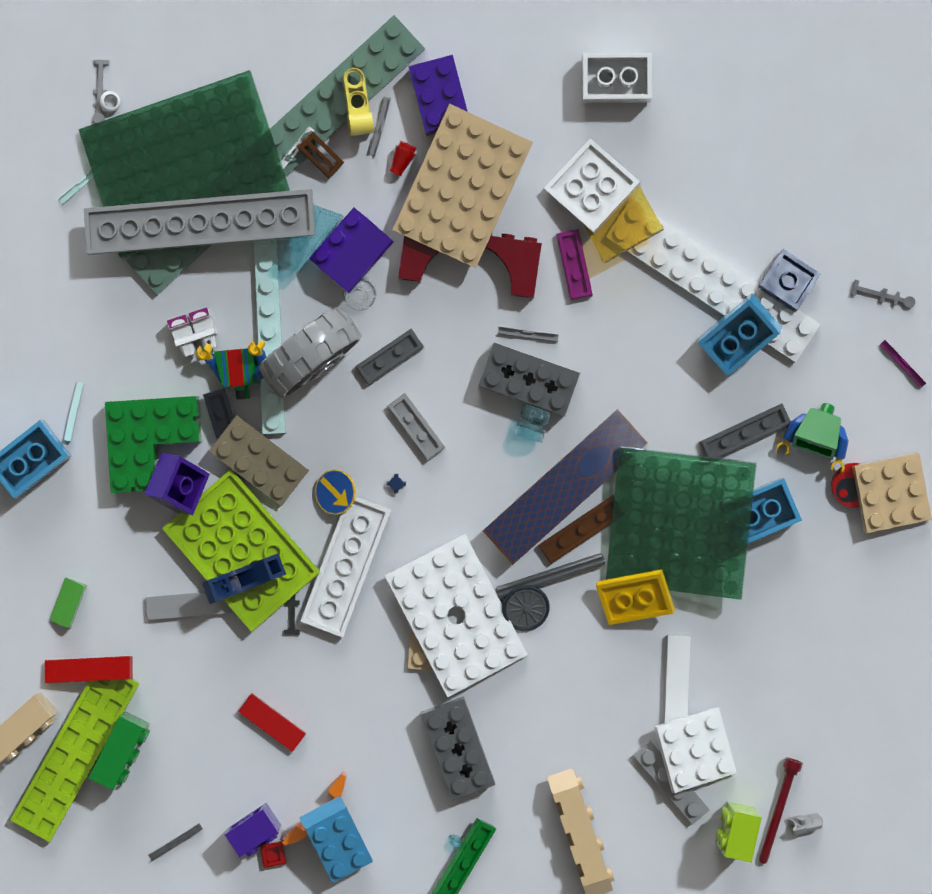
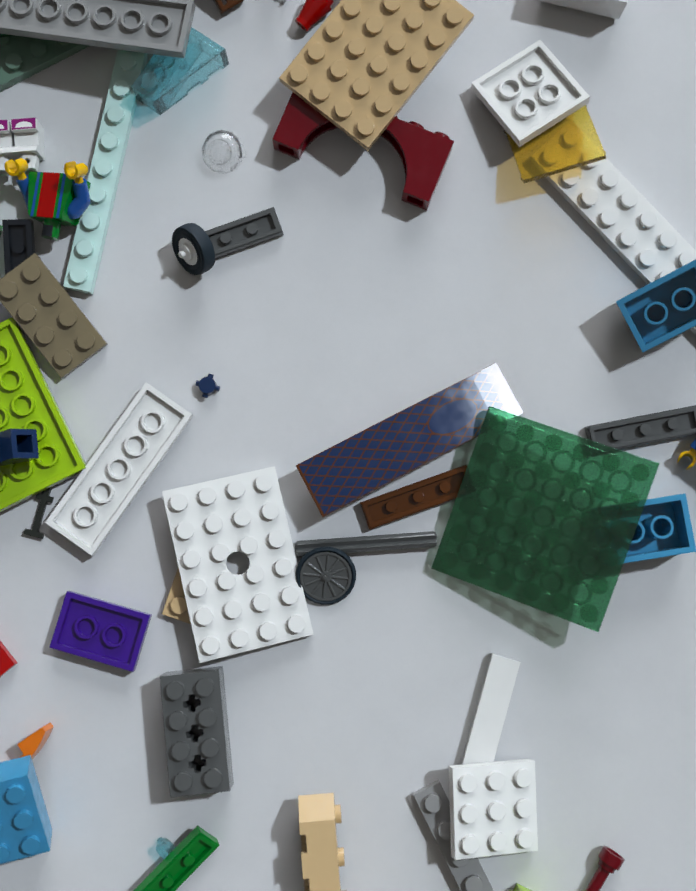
camera: 15 degrees right, 5 degrees down
light grey wheel [259,307,362,398] -> none
dark purple slope [309,207,394,293] -> none
blue piece [315,469,356,515] -> none
light grey tile [387,393,445,461] -> none
dark grey brick [479,343,580,416] -> none
light grey piece [498,326,559,341] -> none
clear light blue wheel [514,404,551,443] -> none
magenta tile [556,229,593,301] -> none
yellow plate [596,570,675,625] -> none
none -> dark purple plate [49,591,152,672]
none -> black wheel [172,223,215,275]

